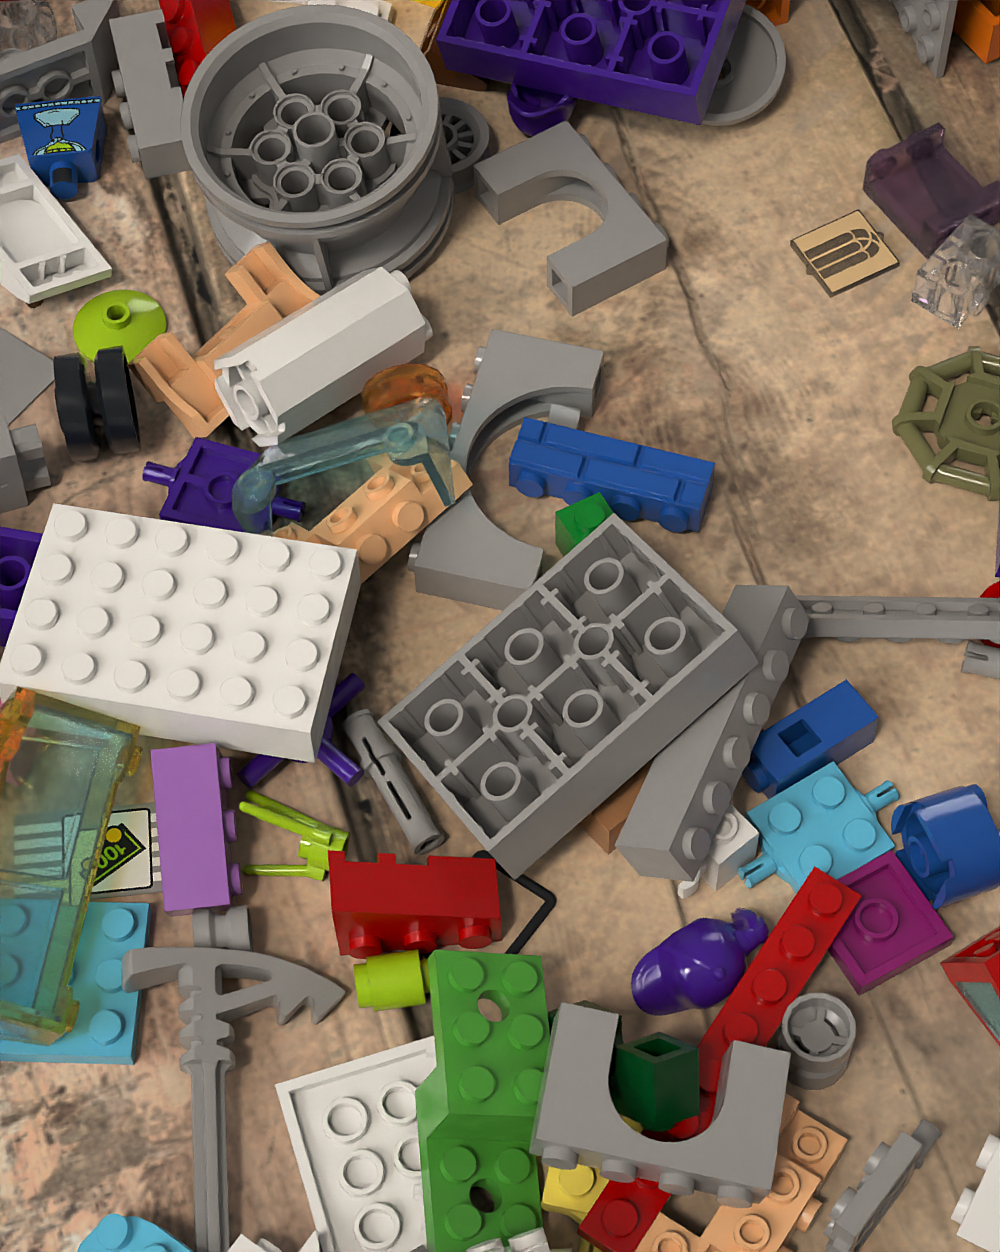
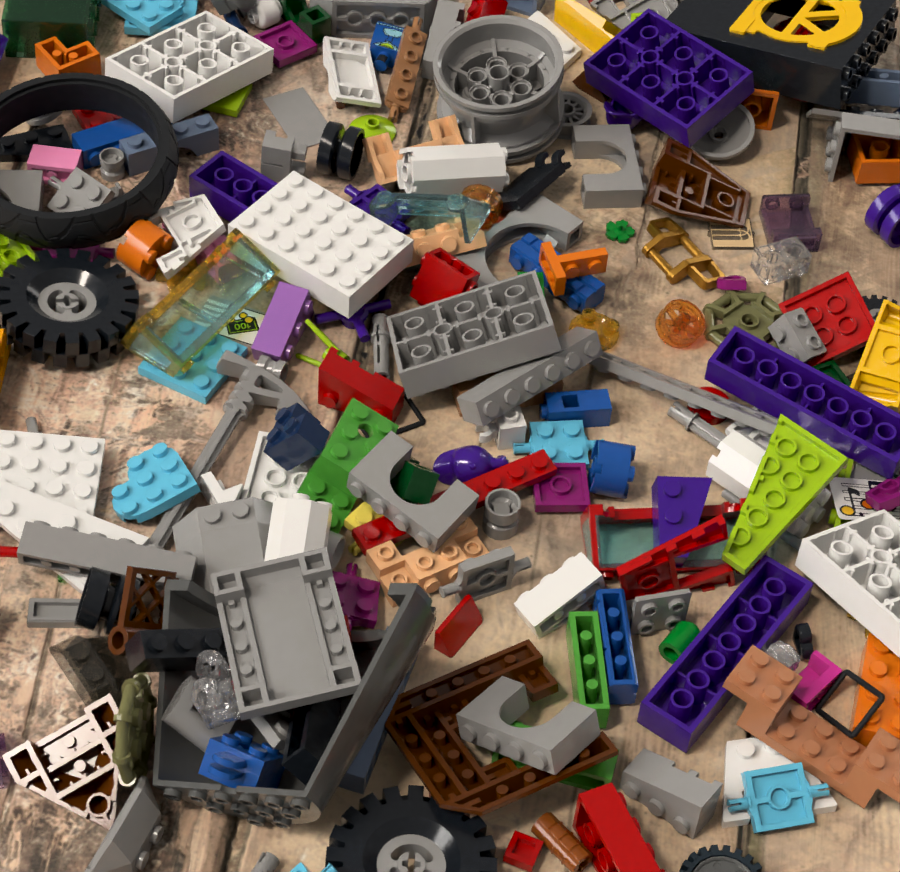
camera: 20 degrees right, 10 degrees down
lime brick [353,949,430,1012] -> none
none -> dark blue brick [263,403,330,471]
none -> medium nougat plate [384,17,428,123]
none -> red brick [409,248,480,306]
none -> black tile [484,149,572,213]
none -> orange bracket [539,241,608,296]
none -> clear yellow dish [569,308,620,351]
none -> green plant [605,219,635,243]
none -> pearl gold bar [642,217,726,290]
none -> reddish brown wedge [644,138,751,229]
none -> clear orange wheel [655,299,705,349]
none -> magenta tile [717,275,747,290]

